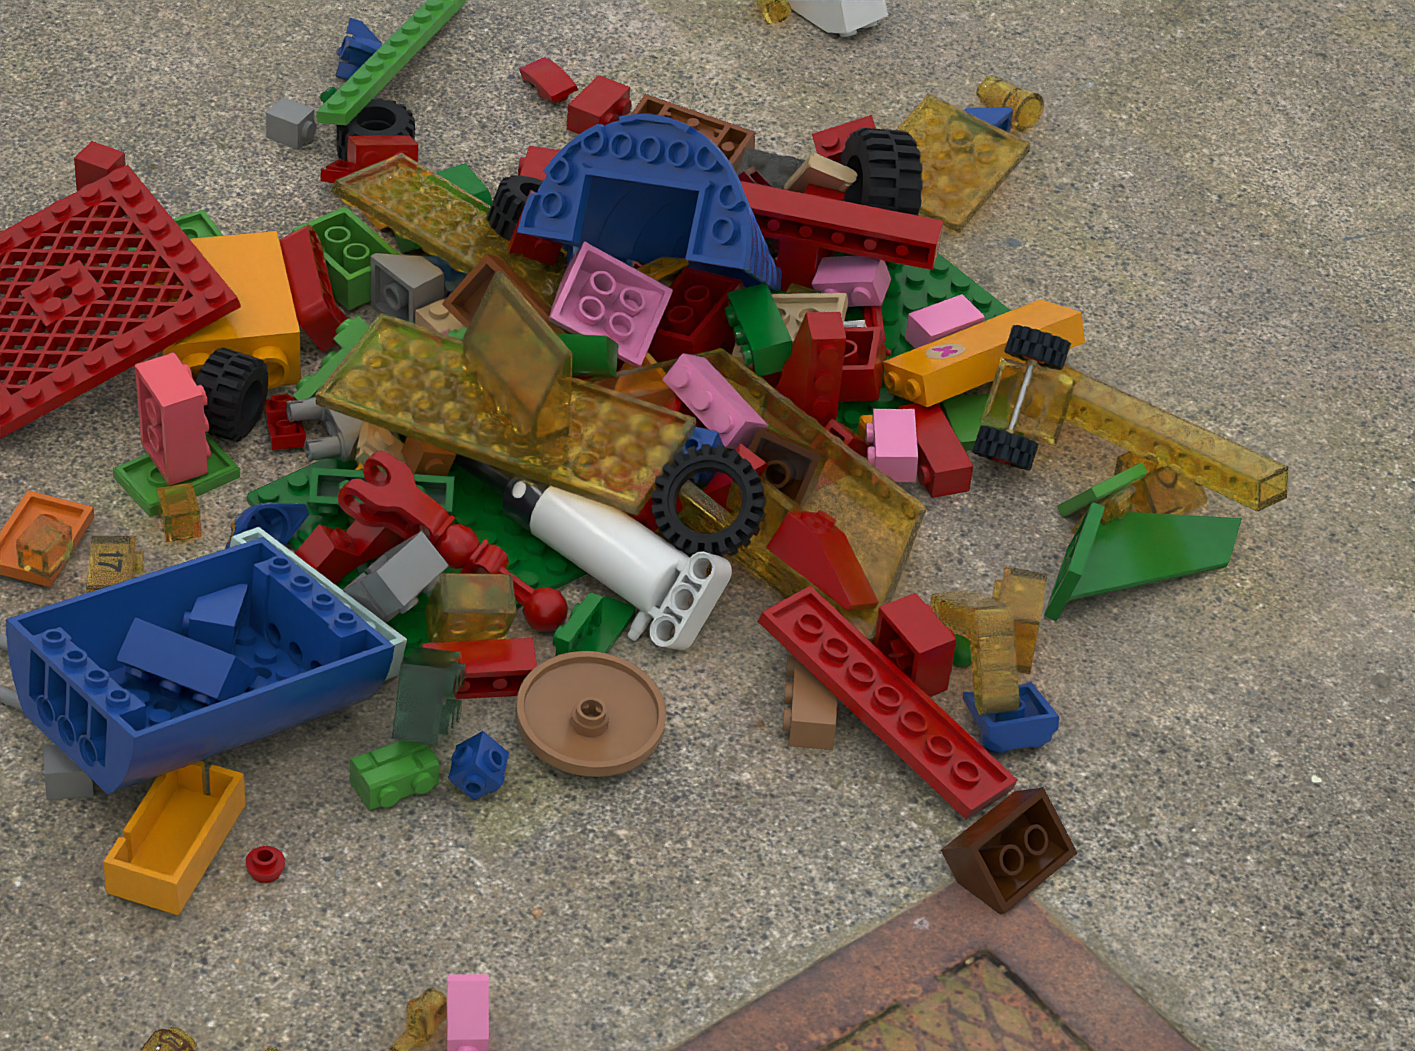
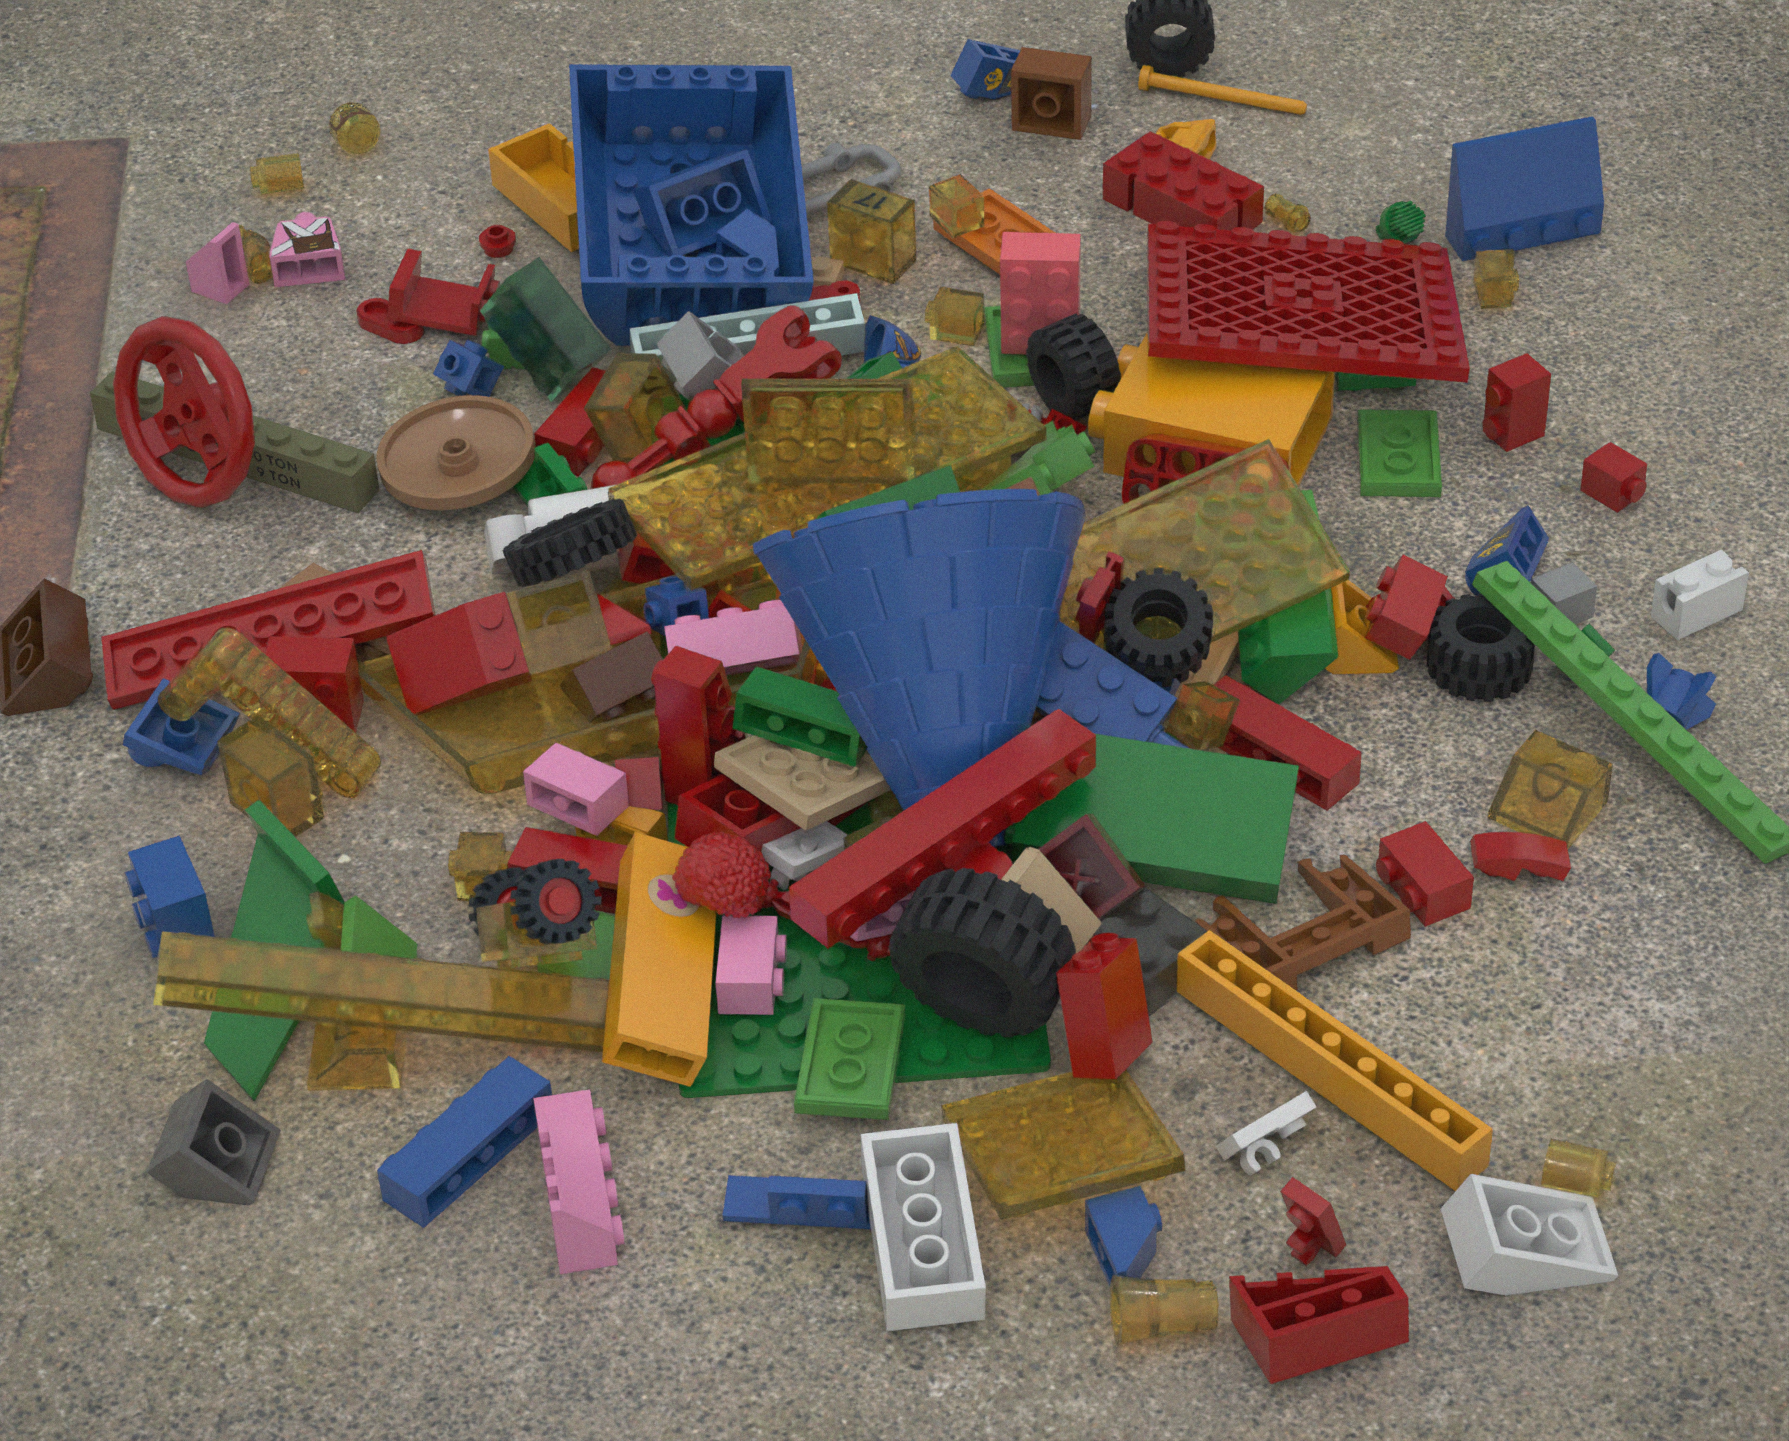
camera: 130 degrees right, 0 degrees up
none -> olive brick [90,371,380,513]
none -> red piece [113,316,255,508]
none -> blue brick [124,835,219,973]
none -> flat silver slope [146,1079,281,1205]
none -> bright pink torso [269,212,345,287]
none -> red tile [356,298,424,344]
none -> blue brick [377,1056,552,1228]
none -> red panel [387,248,500,336]
none -> clear yellow brick [448,832,513,901]
none -> bright pink wedge [534,1089,625,1274]
none -> red hair [672,831,771,919]
none -> blue bracket [723,1175,871,1229]
none -> bright green tile [794,998,905,1120]
none -> white brick [861,1123,986,1331]
none -> light orange brick [1177,930,1493,1191]
none -> white plate [1216,1091,1316,1176]
none -> red wedge [1229,1266,1409,1384]
none -> red plate [1280,1177,1346,1266]
none -> blue slope [1465,505,1549,596]
none -> clear yellow slope [1488,730,1613,849]
none -> red brick [1580,442,1648,513]
none -> white brick [1651,550,1749,640]

